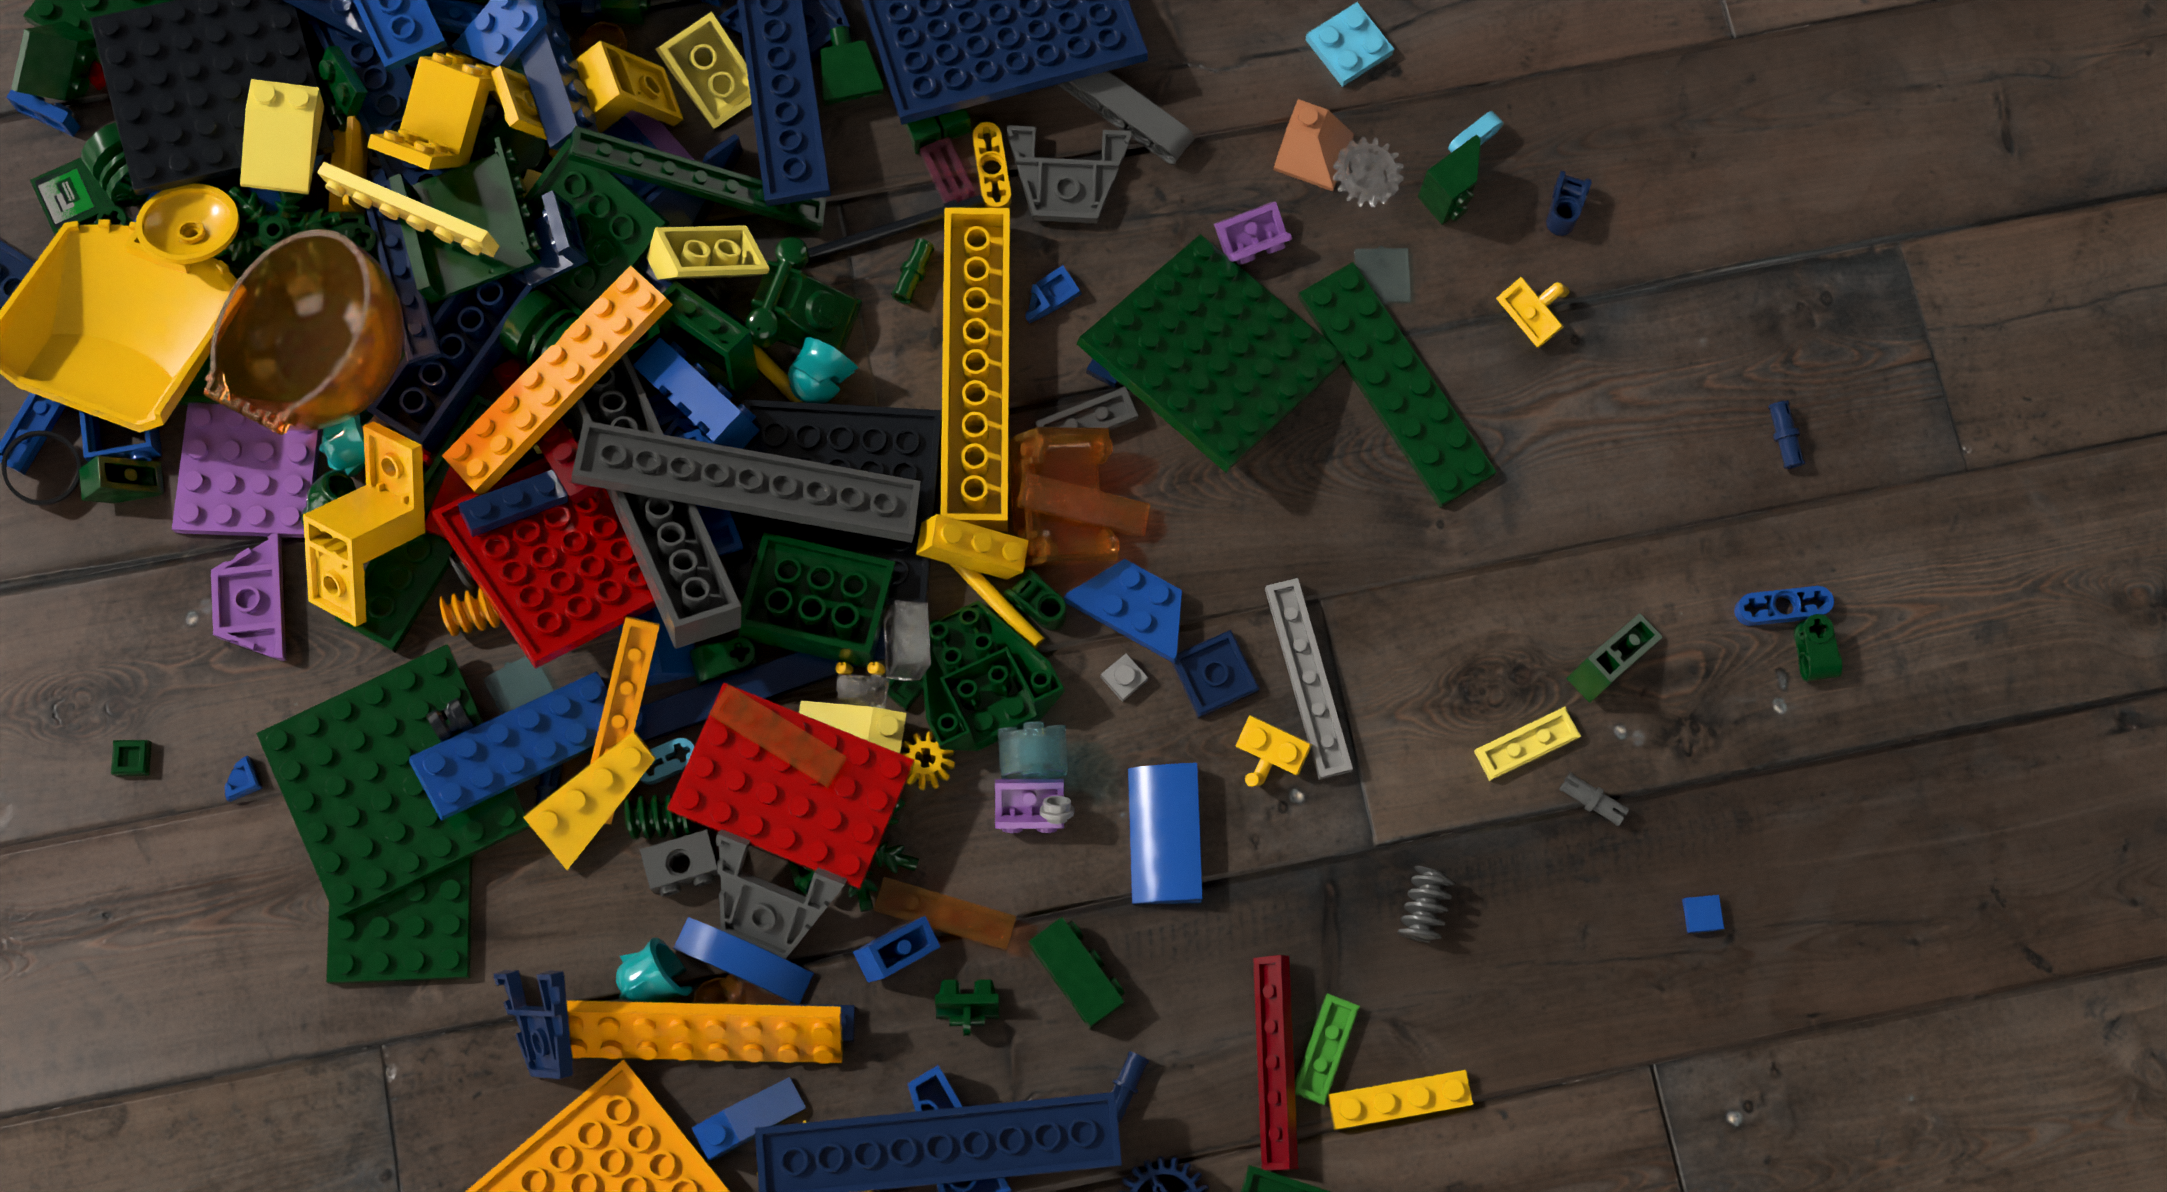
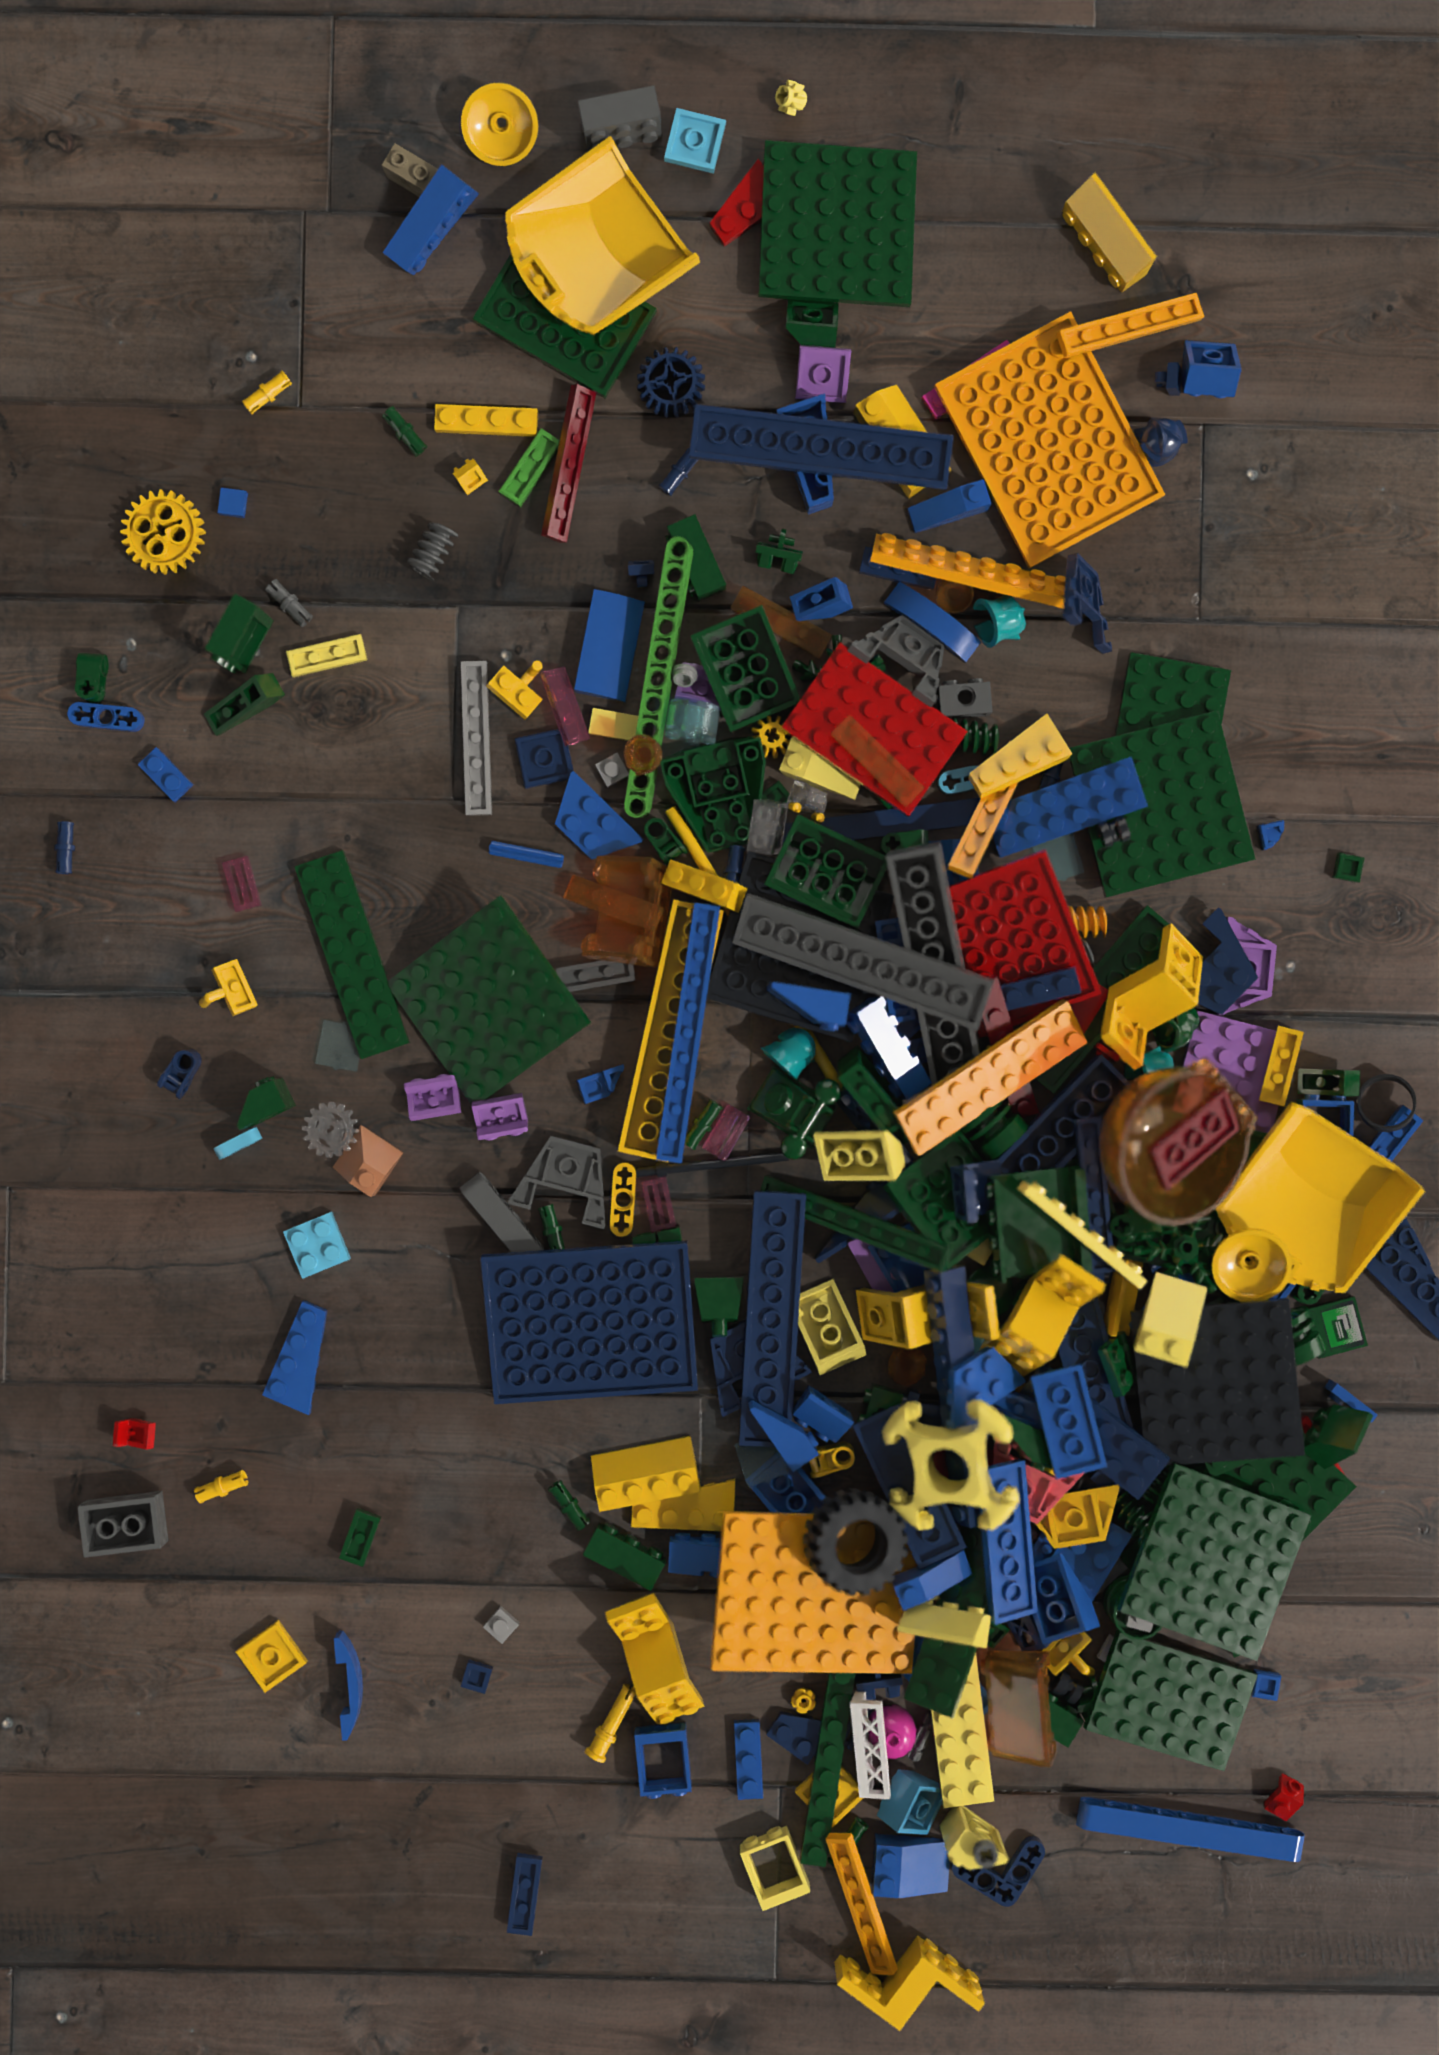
camera: 155 degrees left, 15 degrees up
none -> yellow gear [120,489,206,575]
none -> blue plate [138,747,194,802]
none -> dark green window [205,593,274,674]
none -> clear pink tile [222,856,262,912]
none -> yellow pin [241,370,292,415]
none -> dark green pin [382,406,428,457]
none -> yellow tile [452,459,488,495]
none -> medium lavender bracket [472,1093,528,1140]
none -> blue axle [489,841,564,868]
none -> dark green pin [538,1204,565,1250]
none -> clear pink tile [540,666,590,746]
none -> light yellow tile [588,708,638,742]
none -> bright green beam [624,537,693,818]
none -> clear orange hair [624,734,663,775]
none -> dark blue tile [628,560,655,587]
none -> blue plate [656,903,720,1164]
none -> dark green slope [691,605,801,732]
none -> clear pink tile [702,1104,751,1161]
none -> dark blue pin [723,845,746,884]
none -> blue slope [767,982,850,1031]
none -> dark red tile [1146,1086,1239,1191]
none -> dark blue wing [1198,907,1259,1015]
none -> yellow panel [1259,1026,1304,1107]

